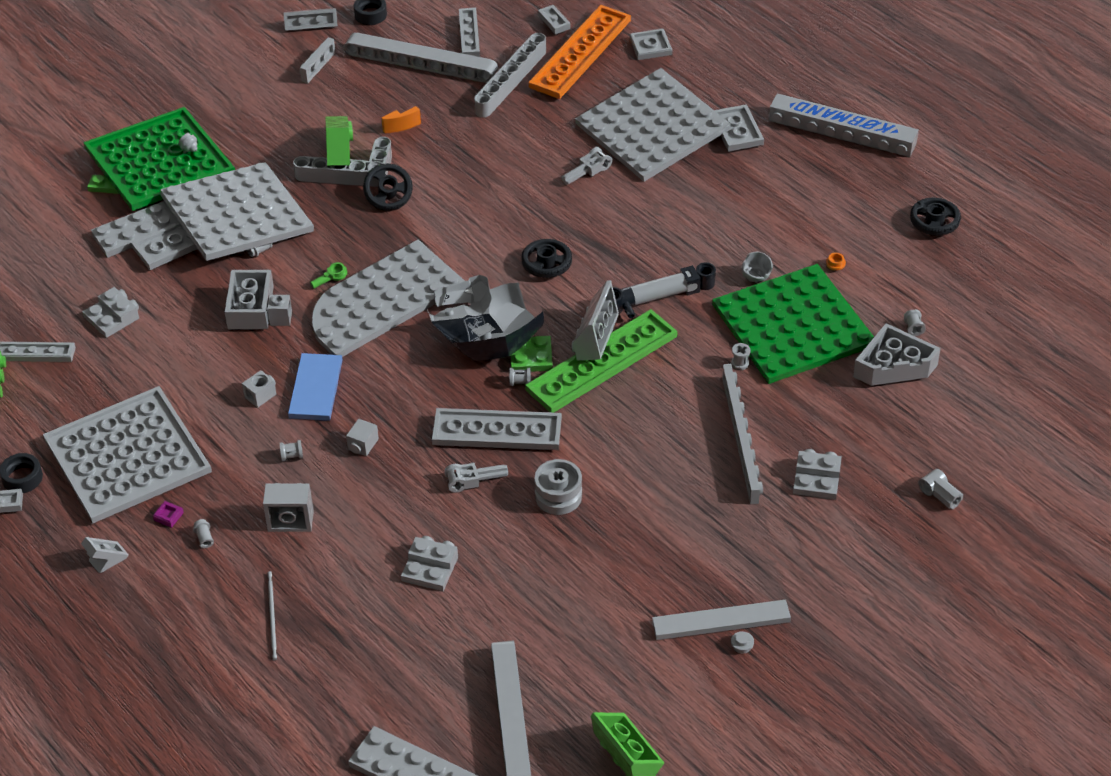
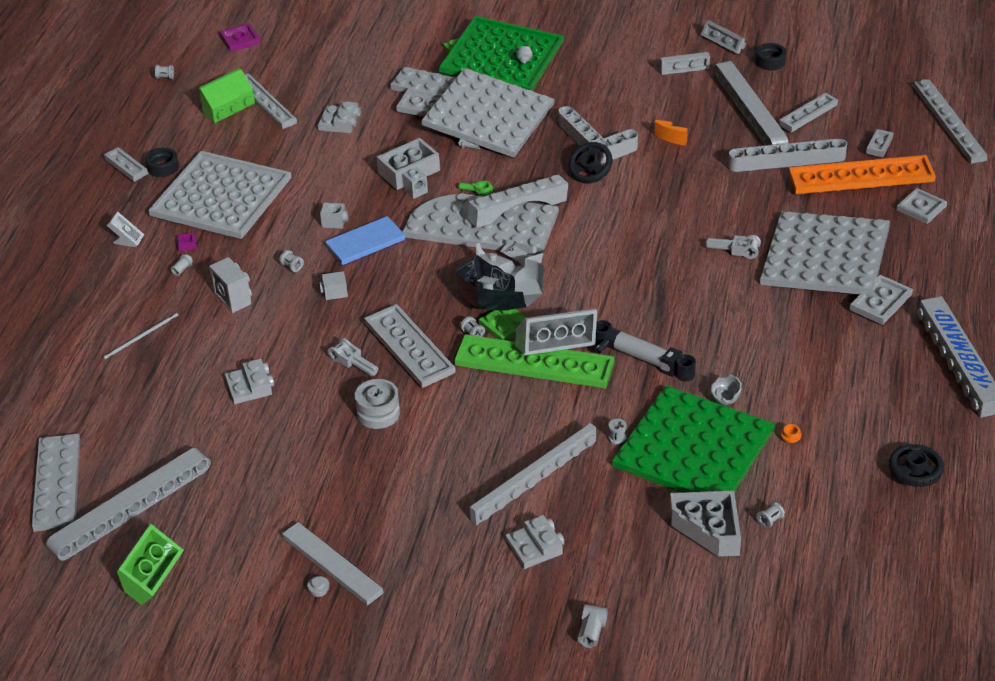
camera: 55 degrees right, 5 degrees down
bright green wedge [325,116,353,166] -> none
black wheel [521,239,572,278] -> none
none -> light grey arch [467,175,568,228]

